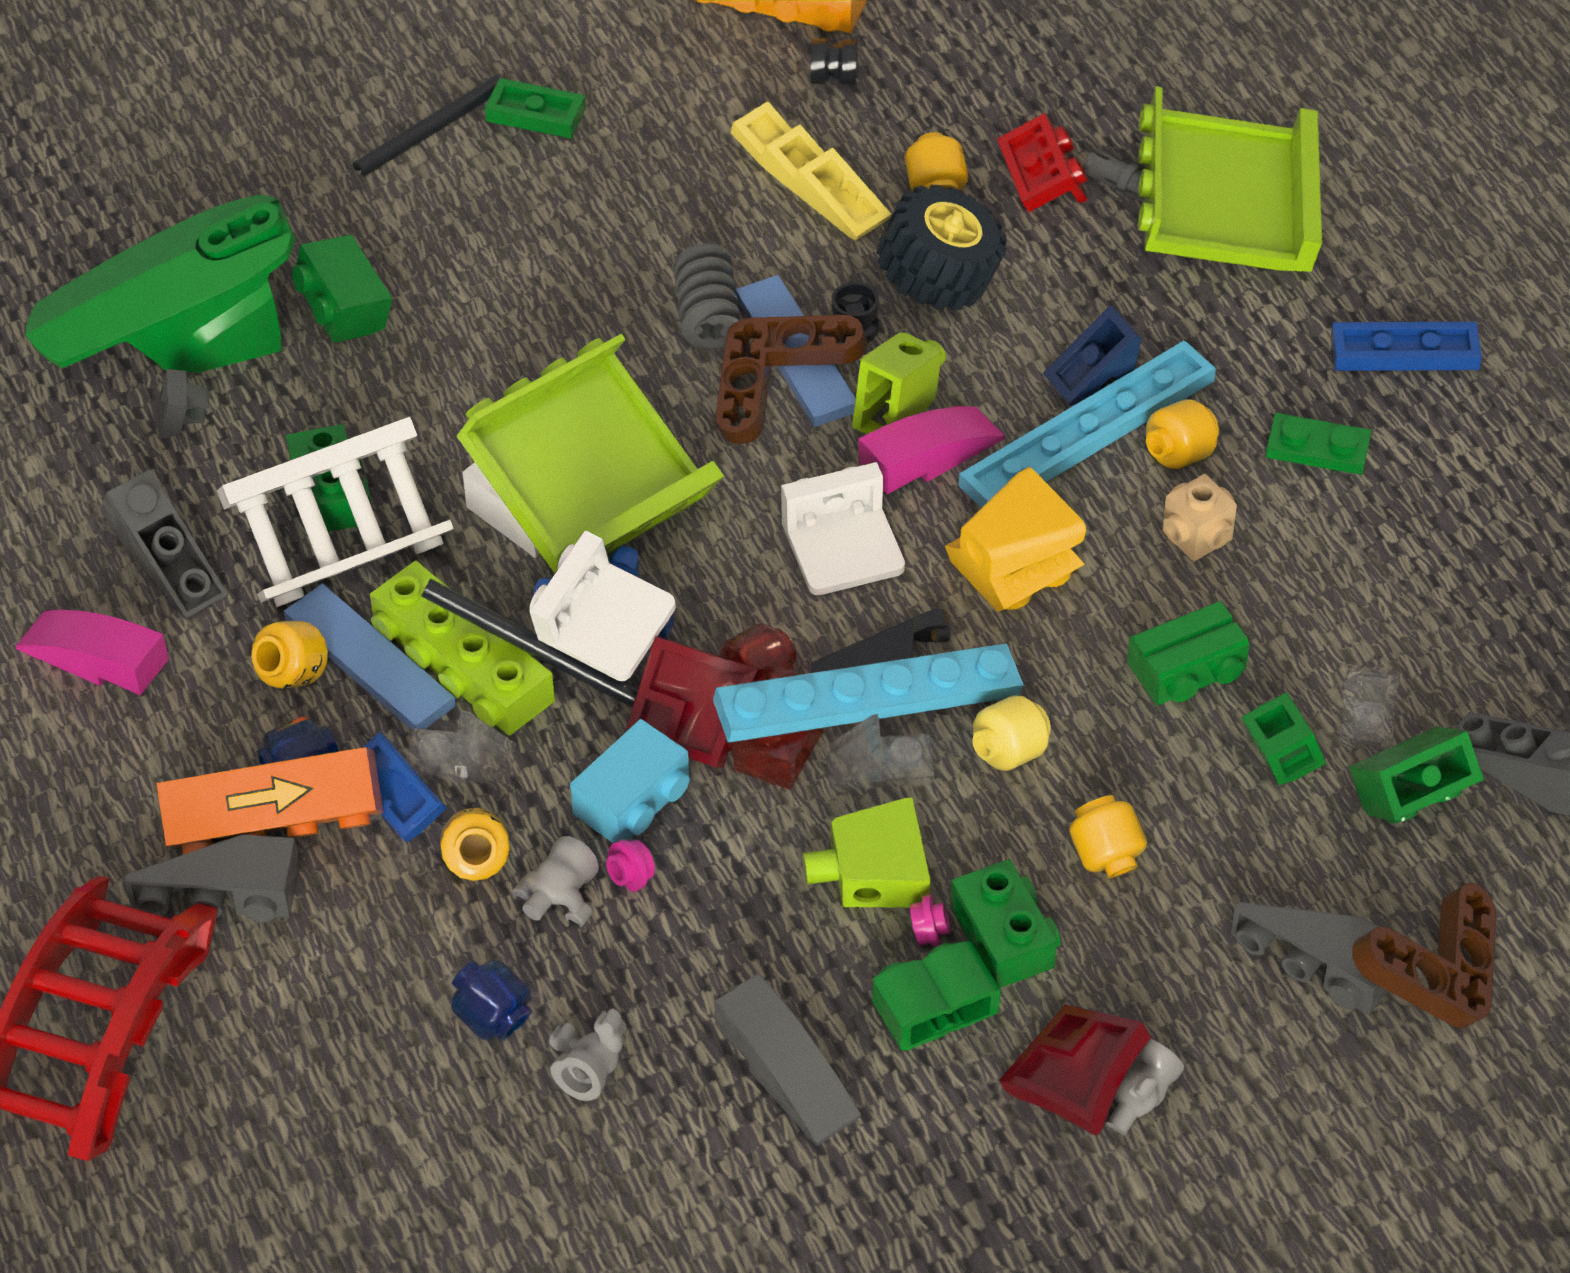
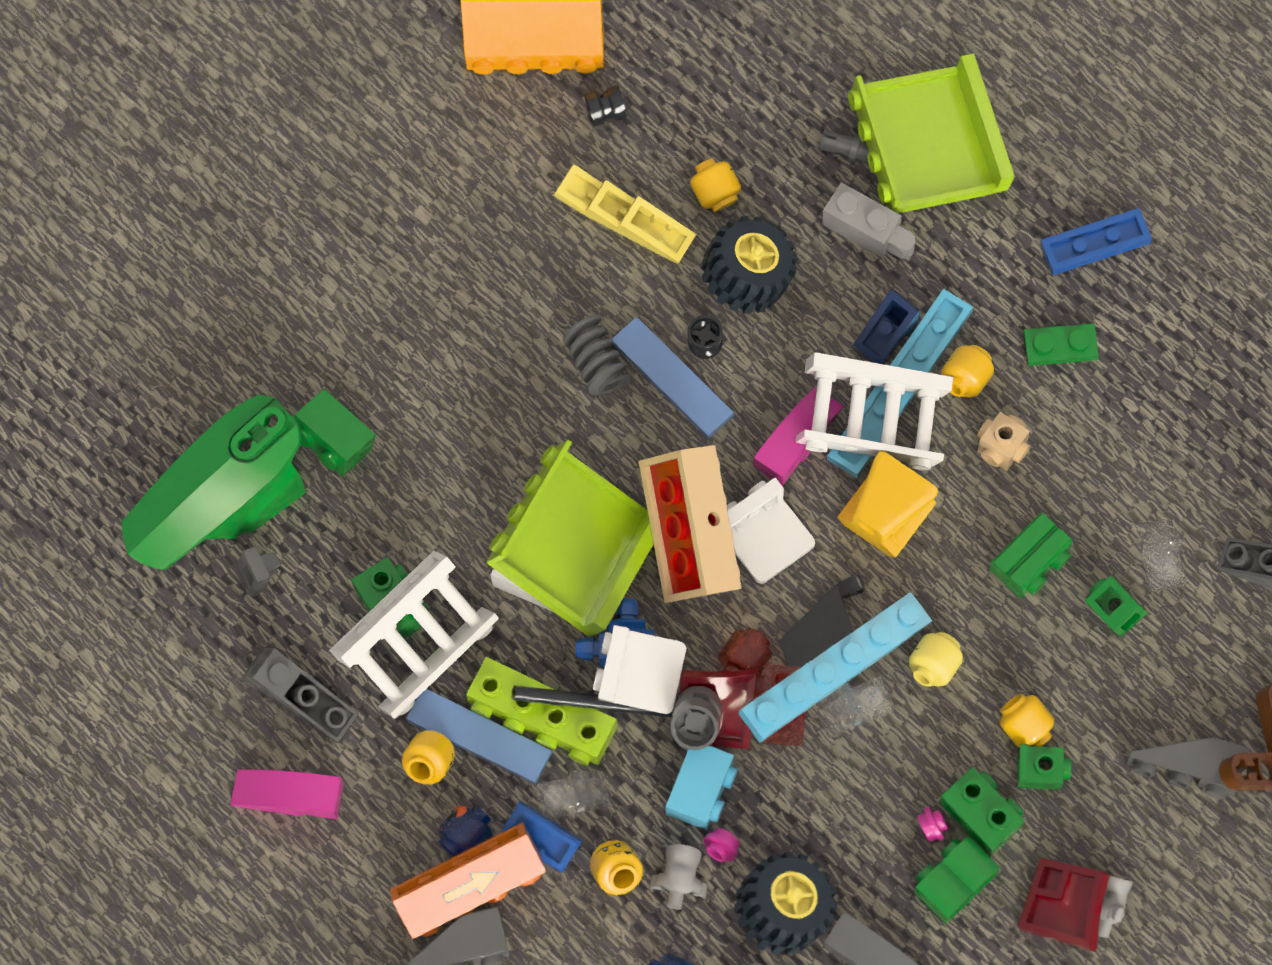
camera: 15 degrees left, 20 degrees up
black piece [353,75,500,177] -> none
green plate [485,78,586,139] -> none
reddish brown beam [715,315,867,444] -> none
lime torso [802,797,930,908] -> none
lime torso [852,332,946,435] -> none
red bracket [997,113,1088,212] -> none
green brick [1349,726,1484,823] -> none
none -> tan brick [639,445,742,603]
none -> dark grey wheel [671,686,722,750]
none -> black wheel [734,852,837,955]
none -> white fence [796,352,953,470]
none -> light grey brick [822,182,915,259]
none -> green brick [1017,744,1071,790]

